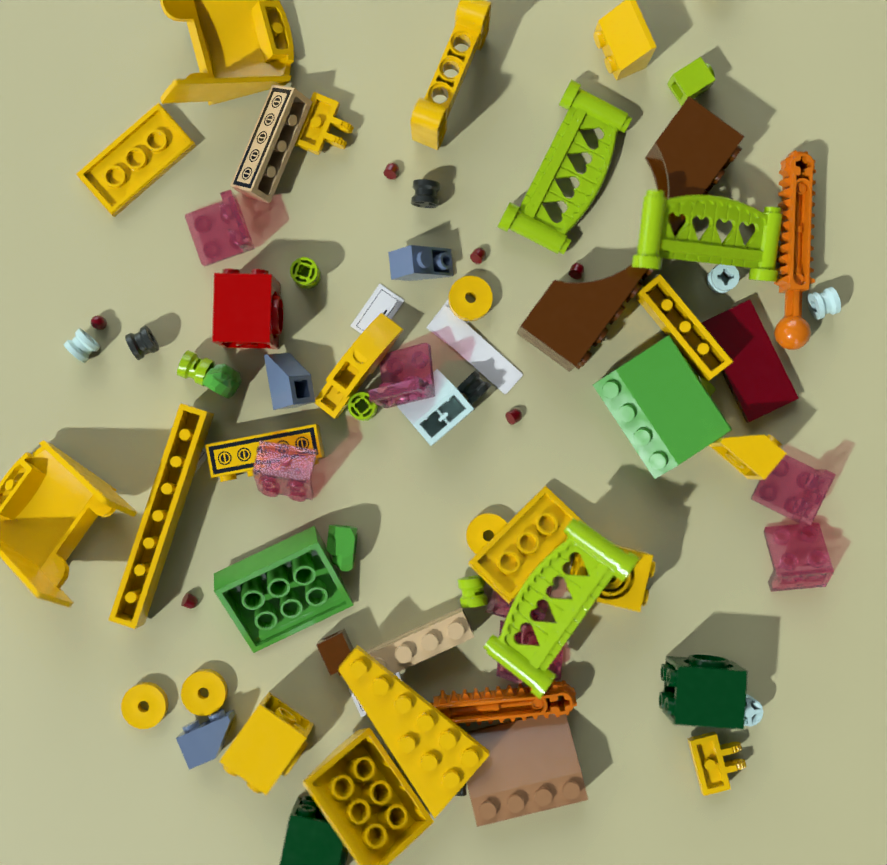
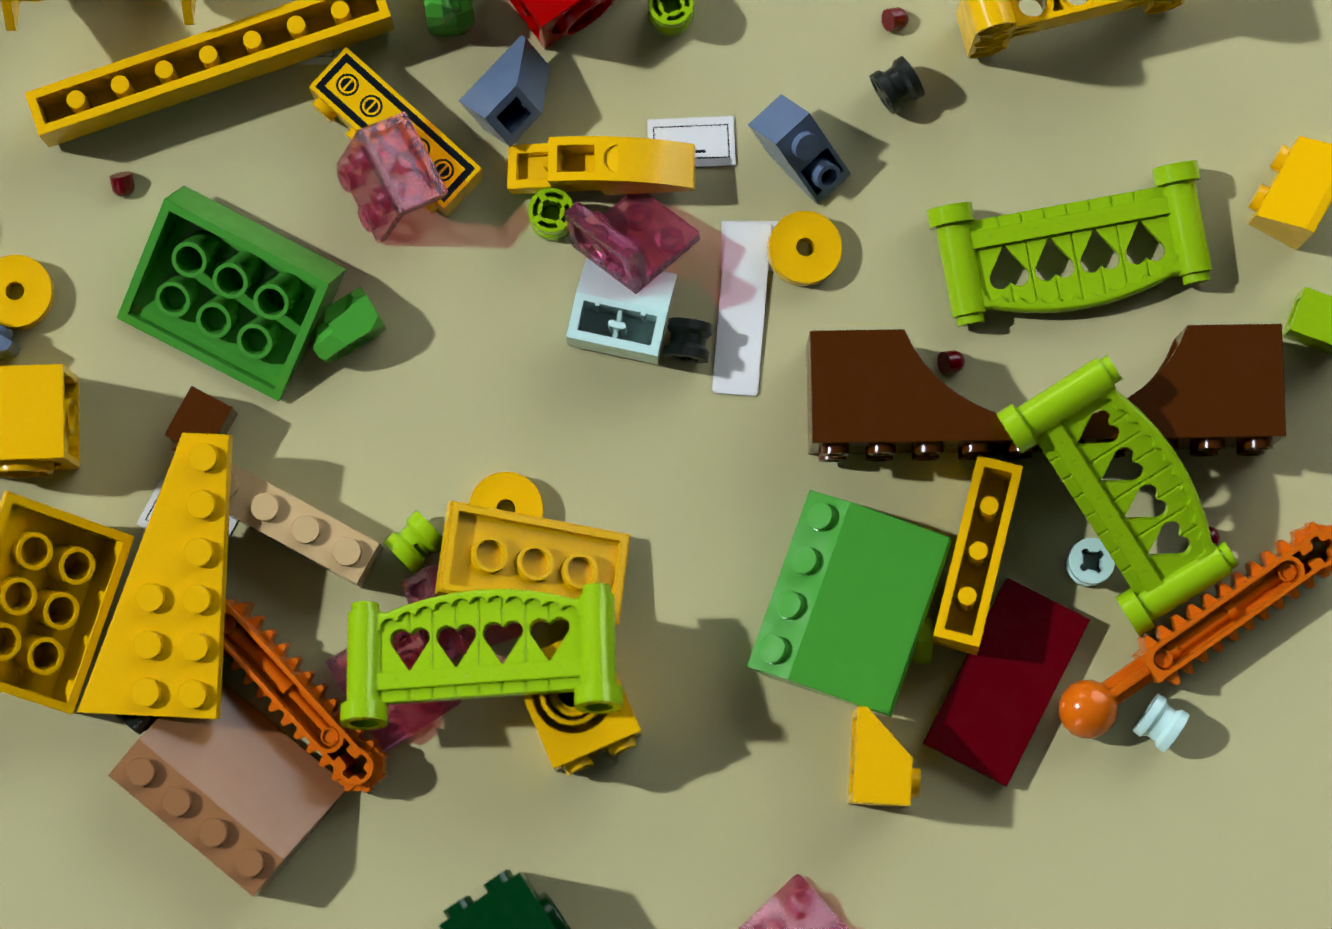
camera: 50 degrees right, 5 degrees down
dark red piece [470,248,486,264] -> none
dark red piece [505,409,522,425] -> none
clear pink bracket [751,455,836,526] -> none

